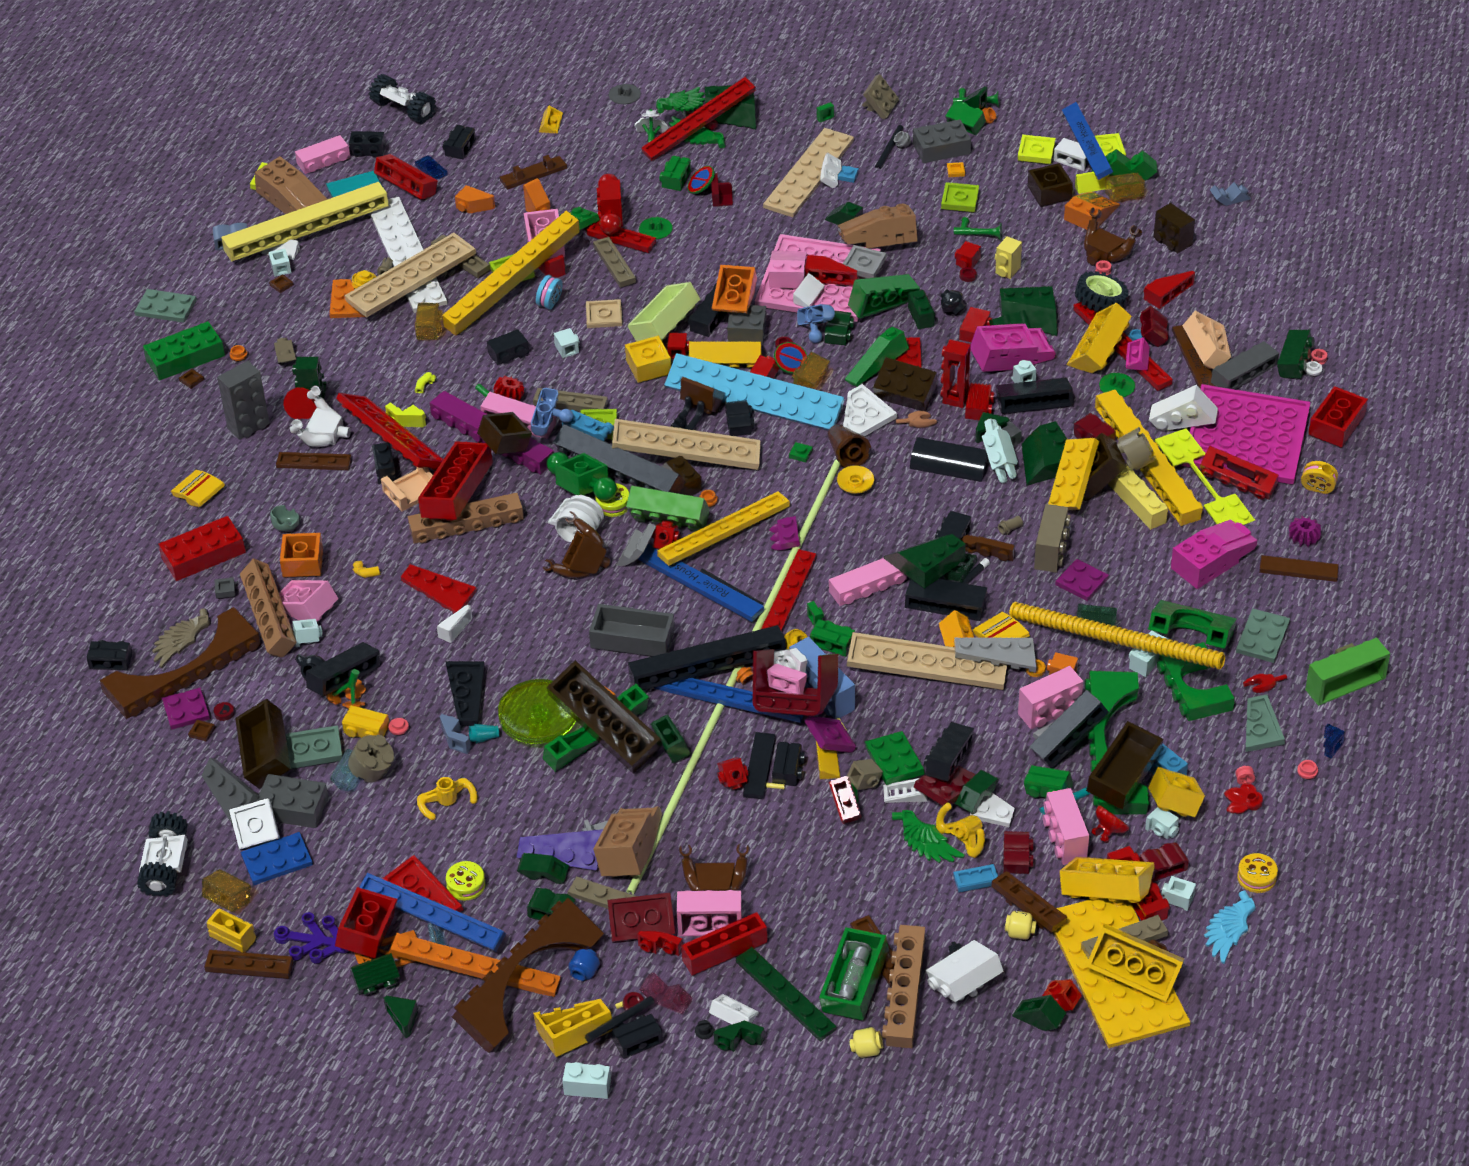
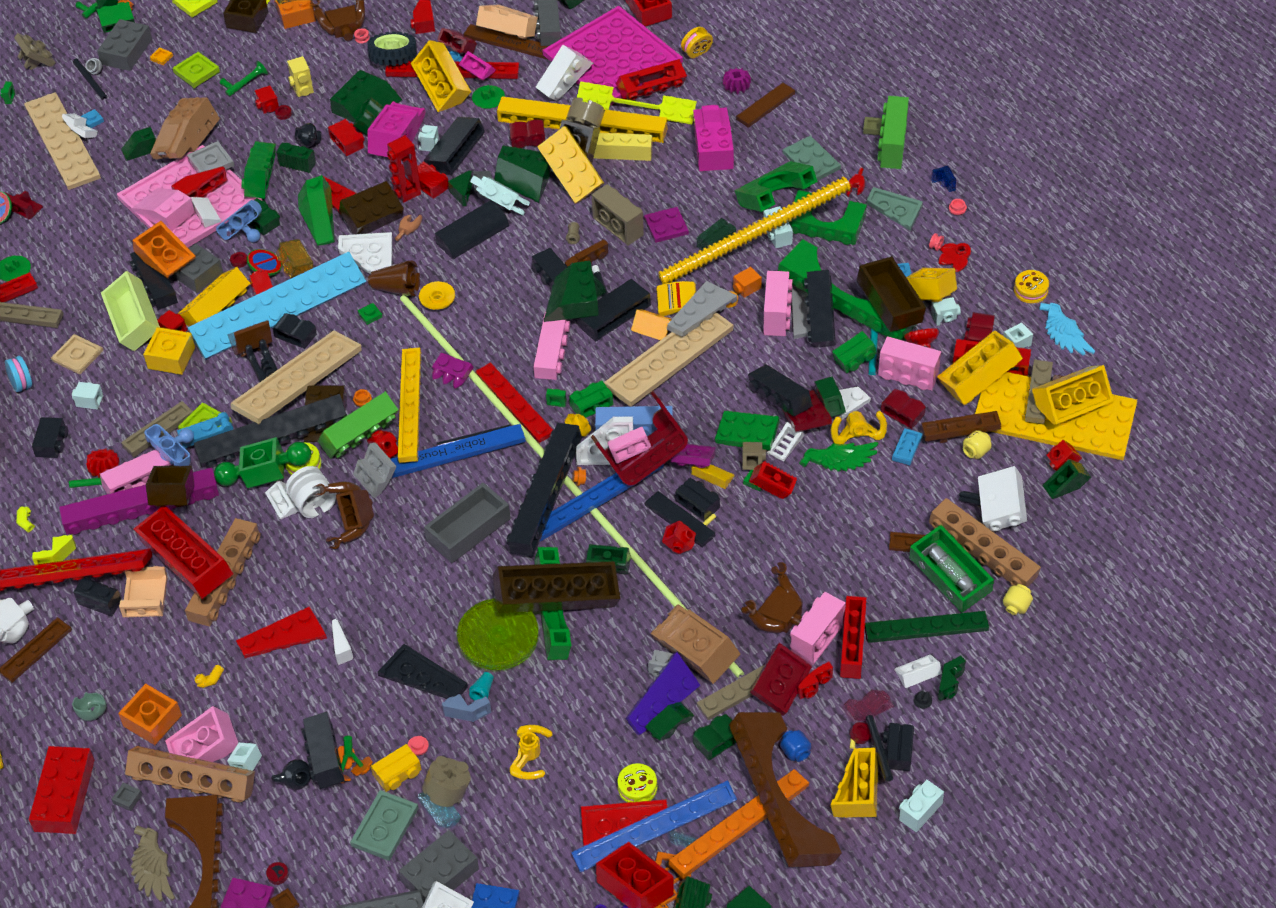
camera: 55 degrees left, 5 degrees up
dark brown piece [235,699,291,789] -> none

